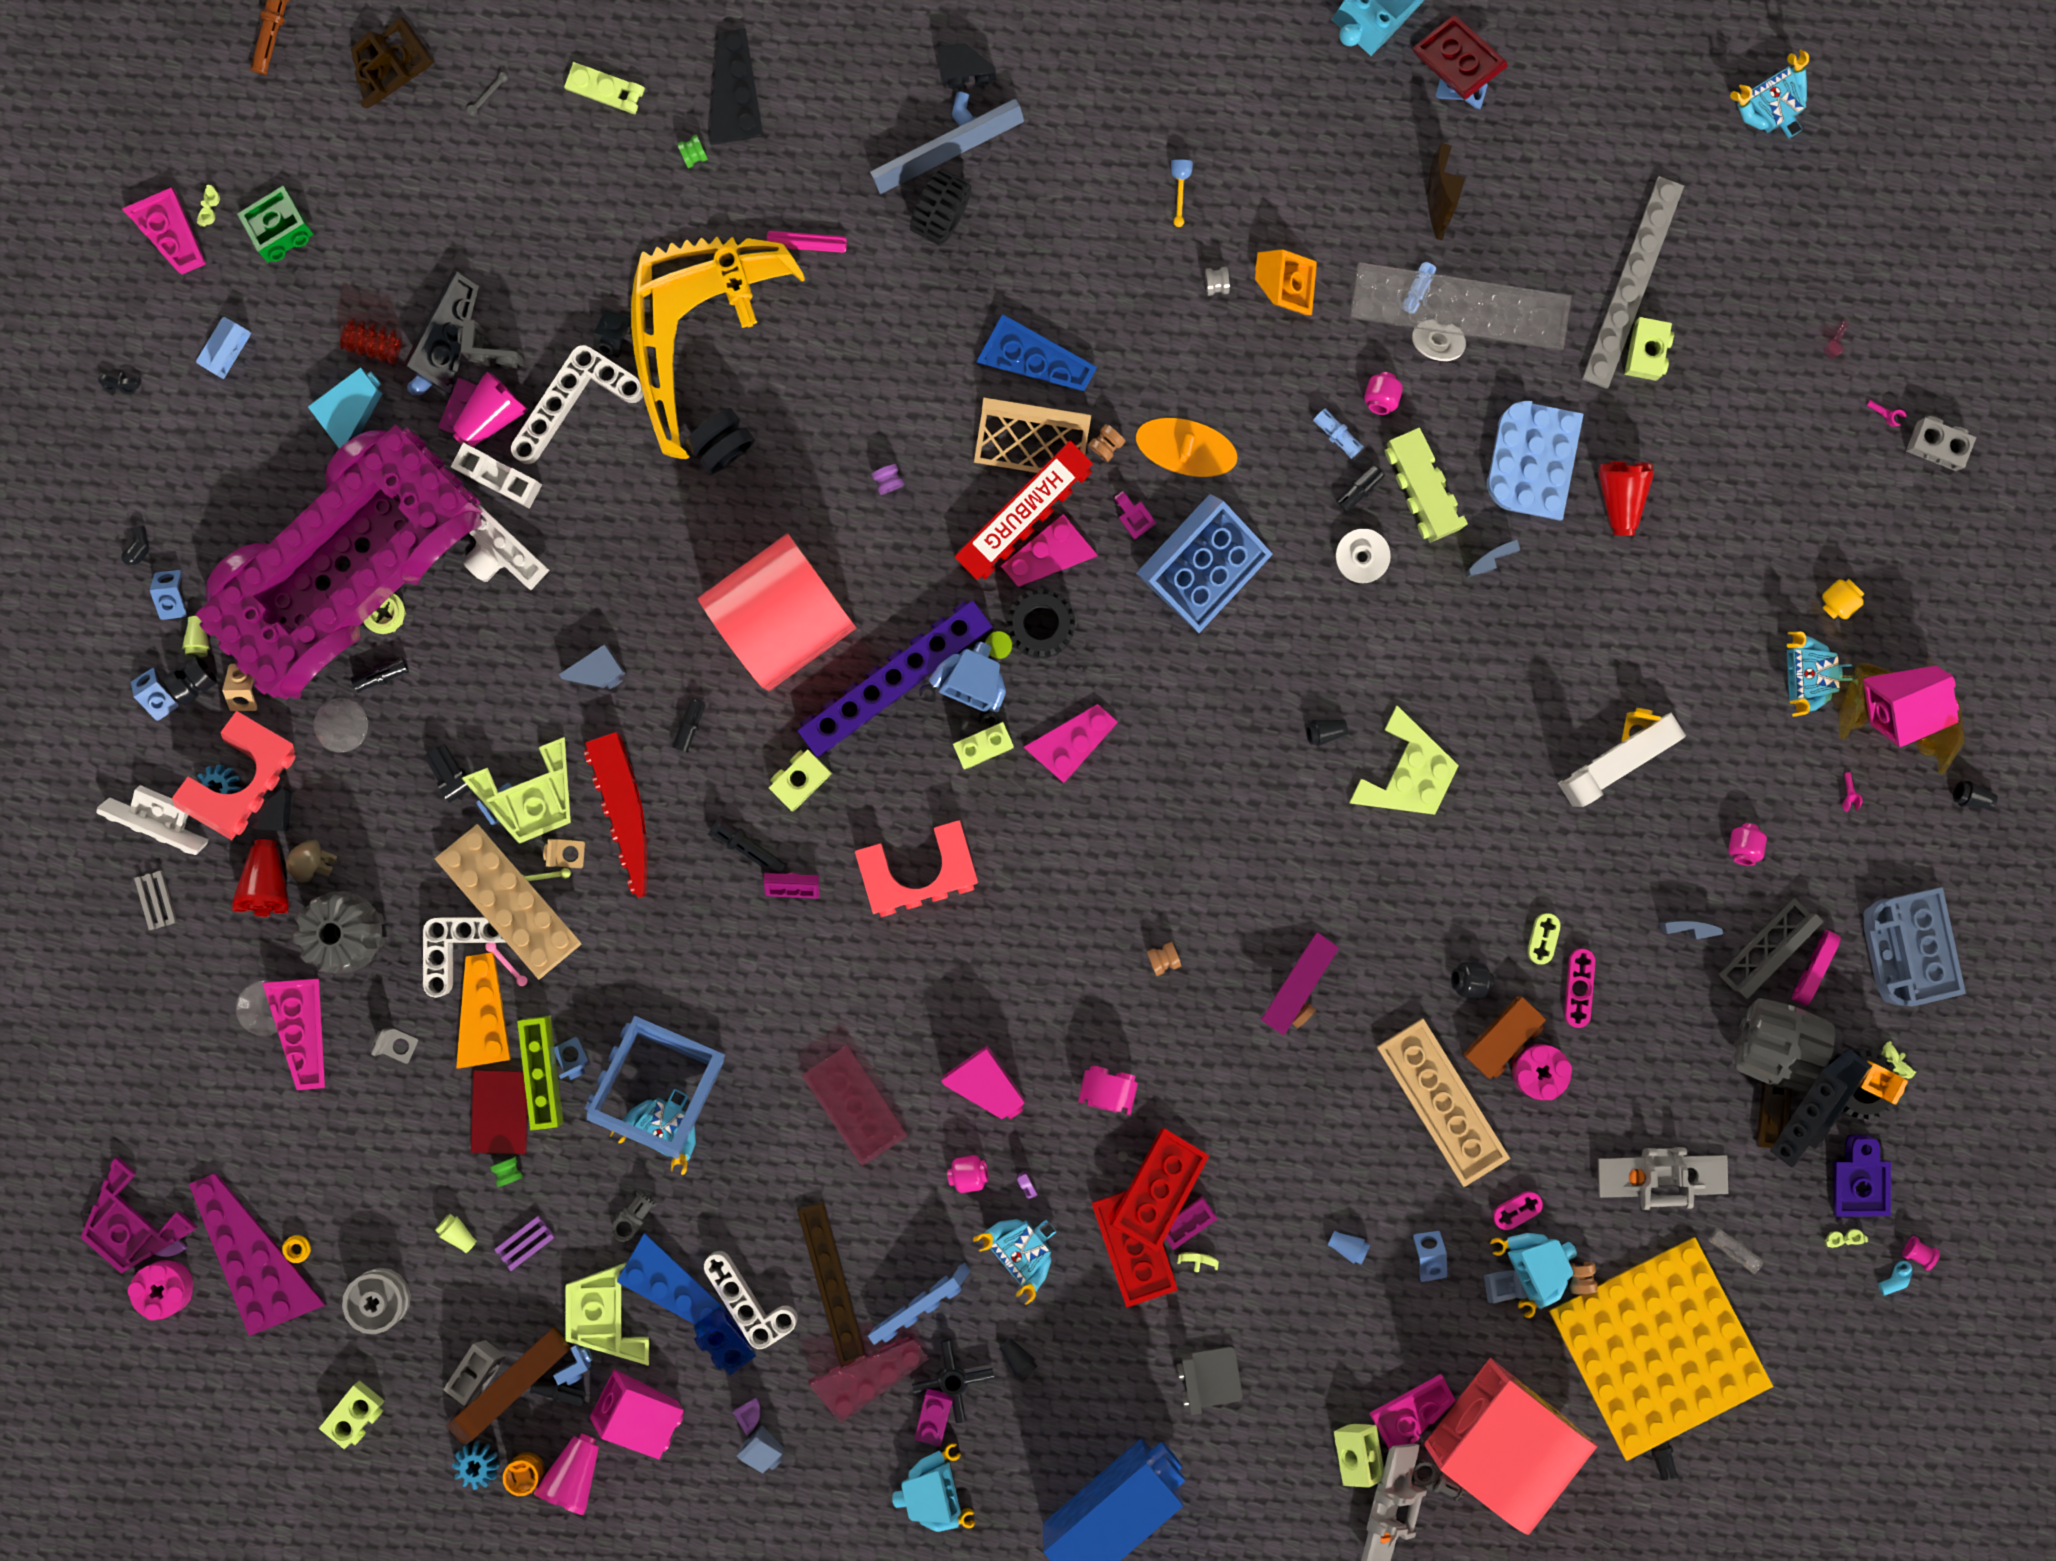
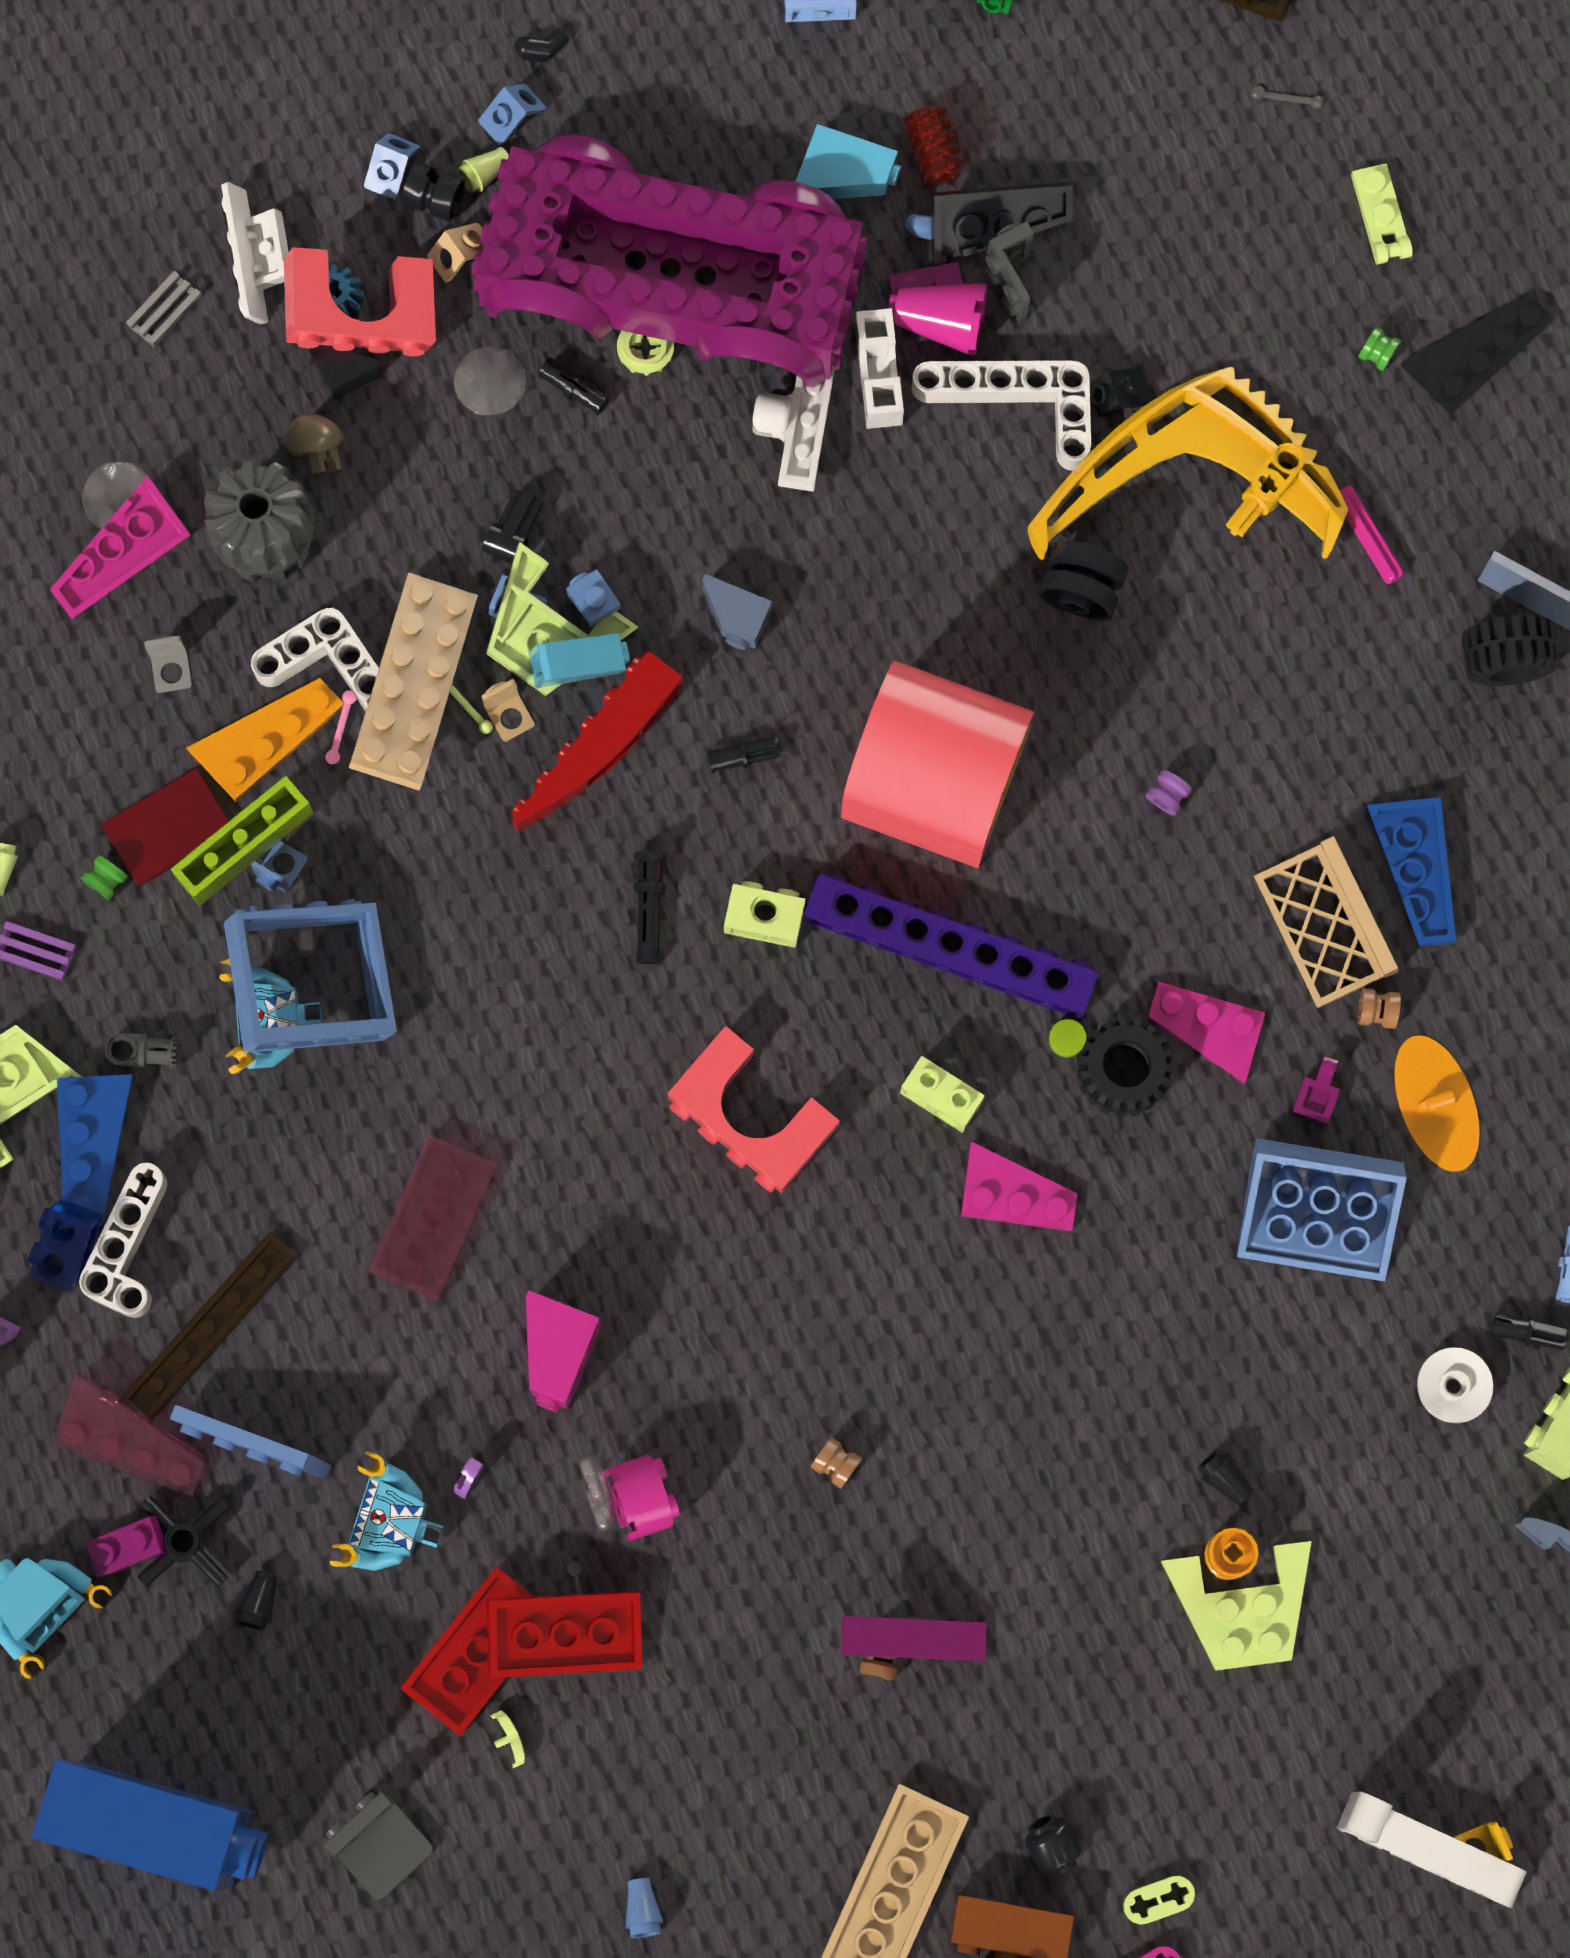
camera: 55 degrees right, 10 degrees down
red cone [232,839,289,917] -> none
magenta plate [764,873,820,899] -> none
medium blue torso [919,642,1006,727] -> none
dark pink head [947,1155,989,1193] -> none
red brick [954,441,1093,580] -> none
magenta plate [1165,1196,1218,1250] -> none
none -> medium azure slope [529,633,630,689]
none -> medium blue bracket [566,569,621,628]
none -> clear dish [579,1456,614,1532]
none -> light orange wheel [1203,1528,1259,1580]

